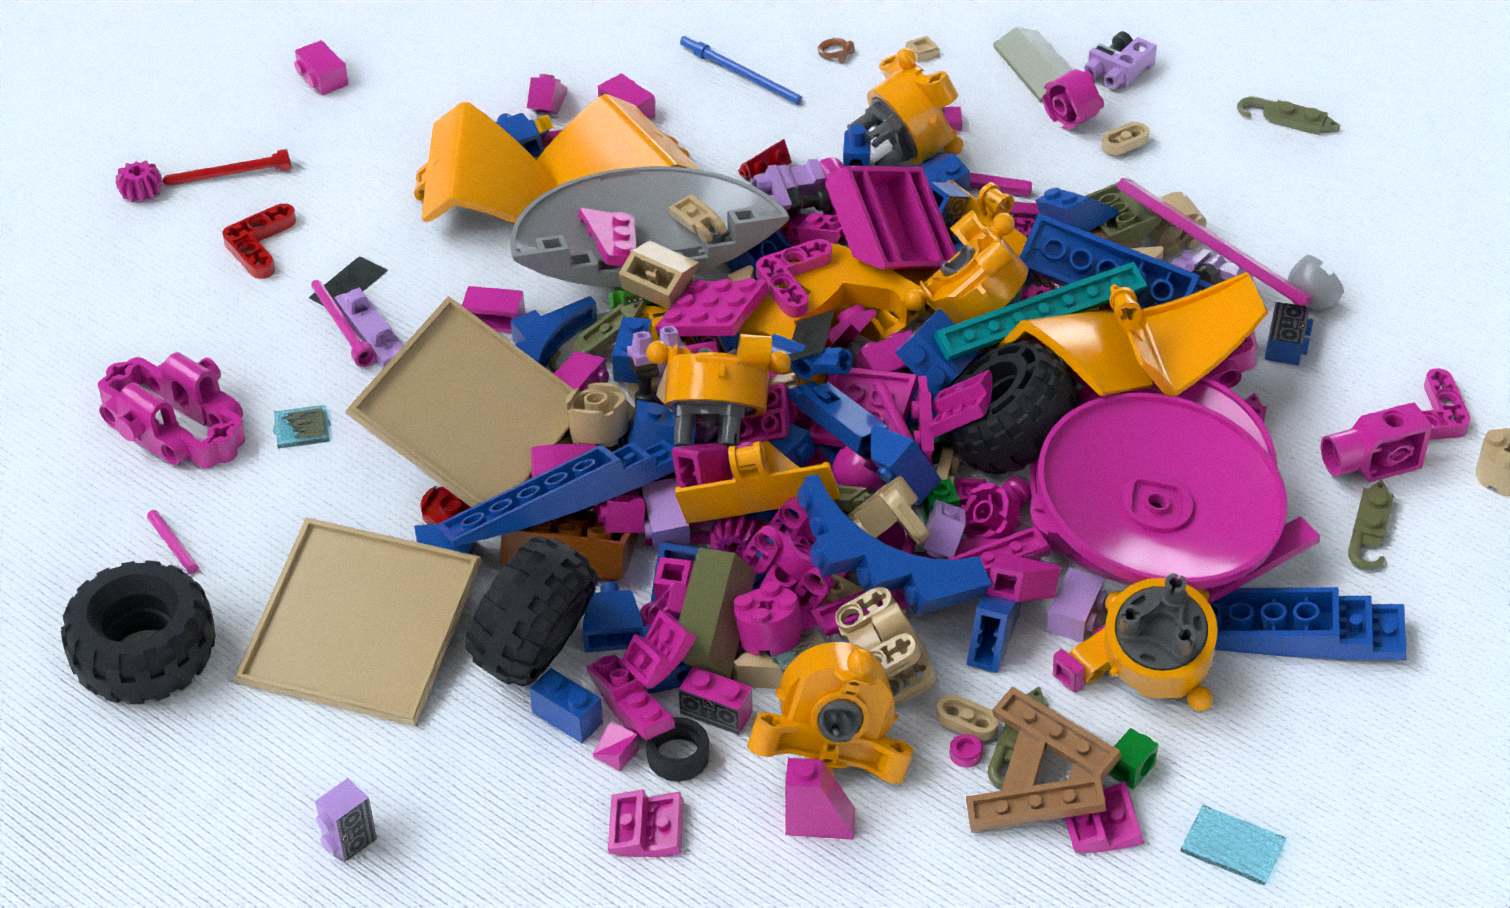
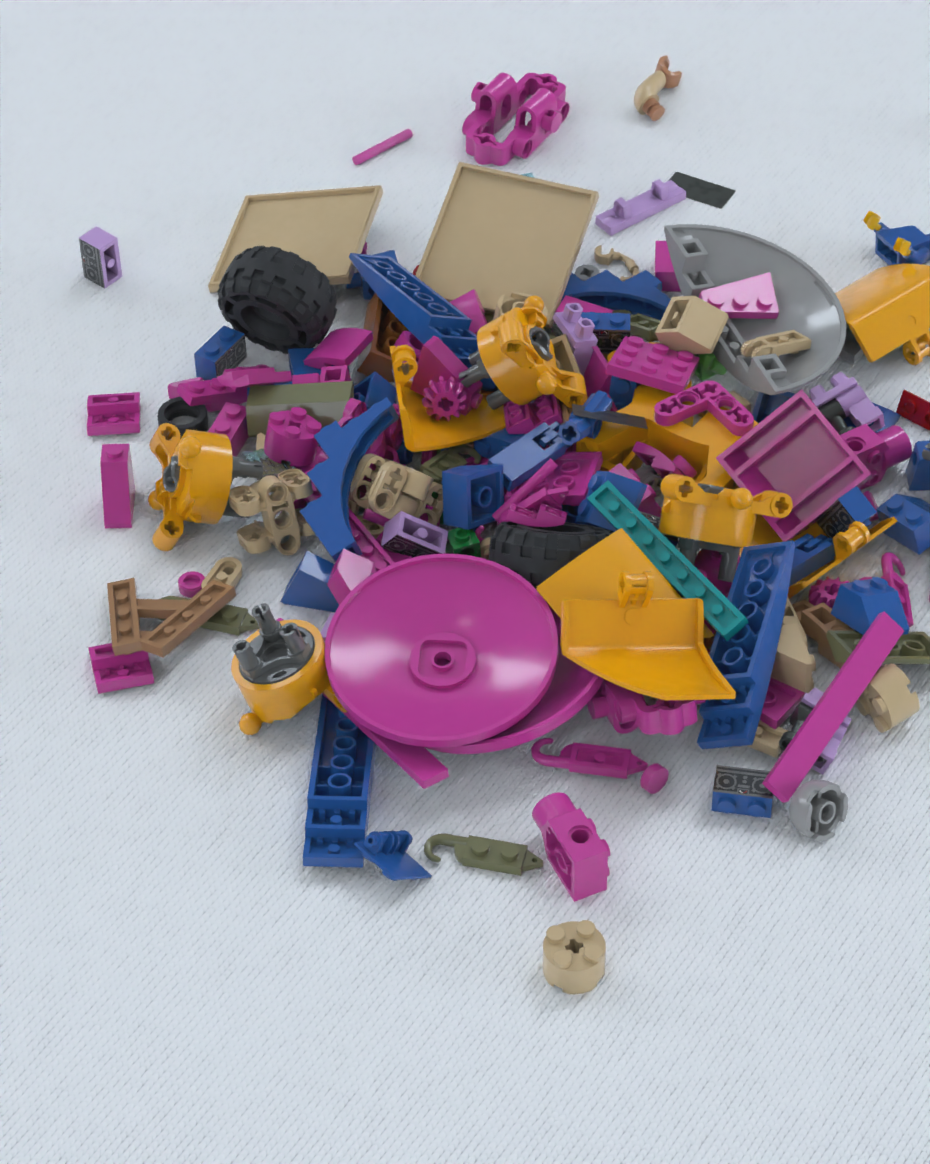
camera: 85 degrees right, 0 degrees up
black tyre [61,560,216,704] -> none
dark pink gear [115,160,163,202] -> none
red piece [163,149,291,186] -> none
red beam [222,203,296,279] -> none
dark pink piece [311,280,377,367] -> none
light orange panel [414,102,558,224] -> none
green brick [1107,728,1159,790] -> none
clear light blue piece [1180,805,1287,886] -> none
dark pink beam [1422,368,1471,440] -> none
none -> dark pink slope [304,328,373,369]
none -> blue hinge [354,830,432,881]
none -> piece [633,55,682,121]
none -> dark pink tile [640,763,669,794]

